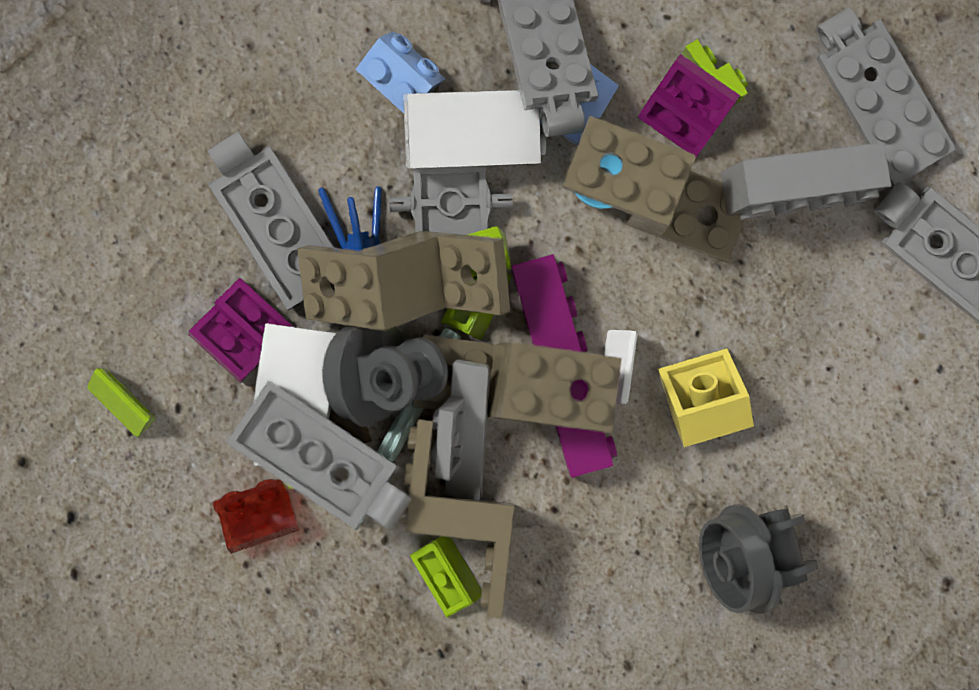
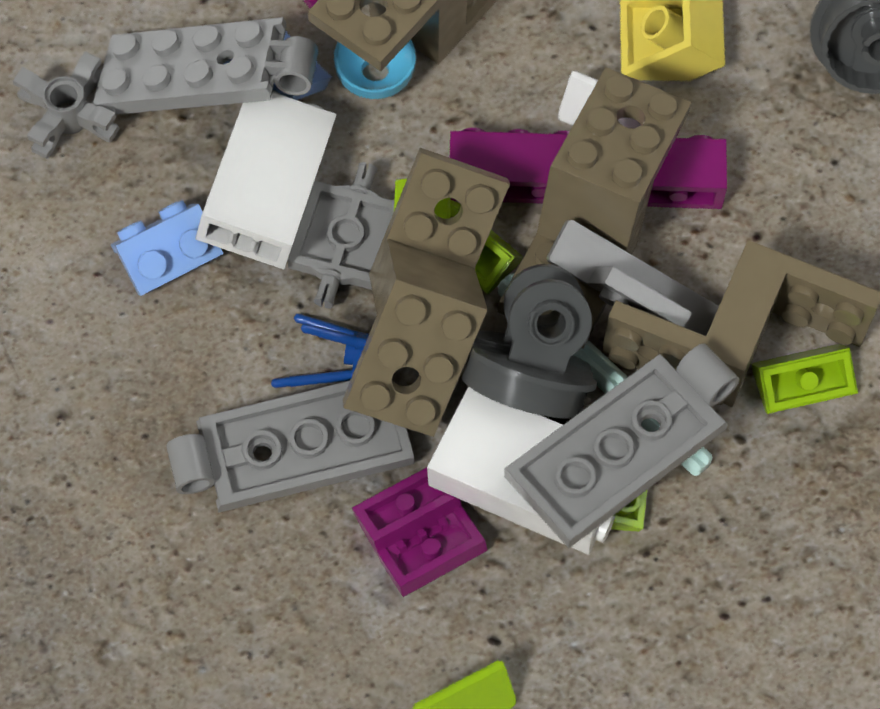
camera: 75 degrees left, 20 degrees down
clear red bracket [212,479,300,554] -> none

